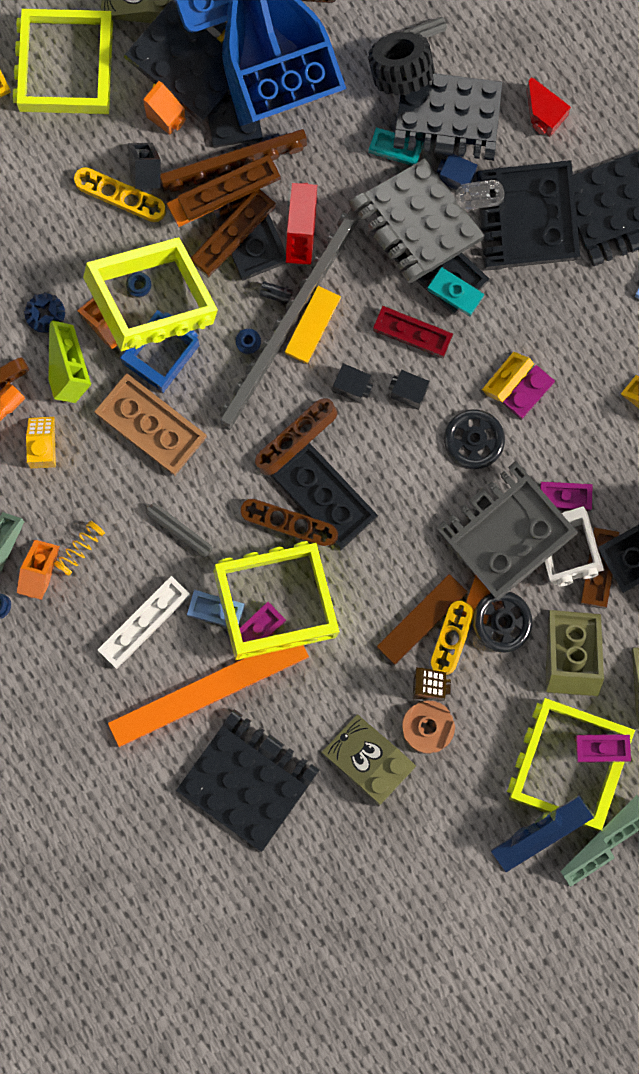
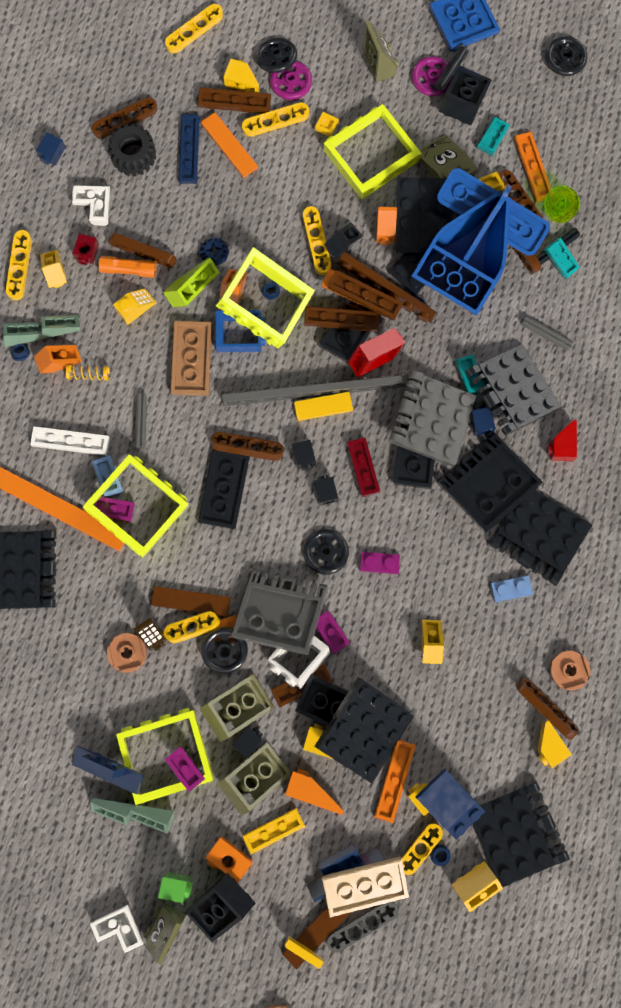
camera: 55 degrees right, 0 degrees up
dark blue plate [236,329,261,354] -> none
reddish brown beam [241,499,338,546] -> none
black pin [259,281,293,305] -> none
olive slope [322,714,416,806] -> none
black tyre [368,31,435,95] -> none
teal plate [427,267,485,317] -> none
clear beam [456,180,504,209] -> none
yellow plate [482,351,534,402] -> none
none -> black brick [232,727,264,758]

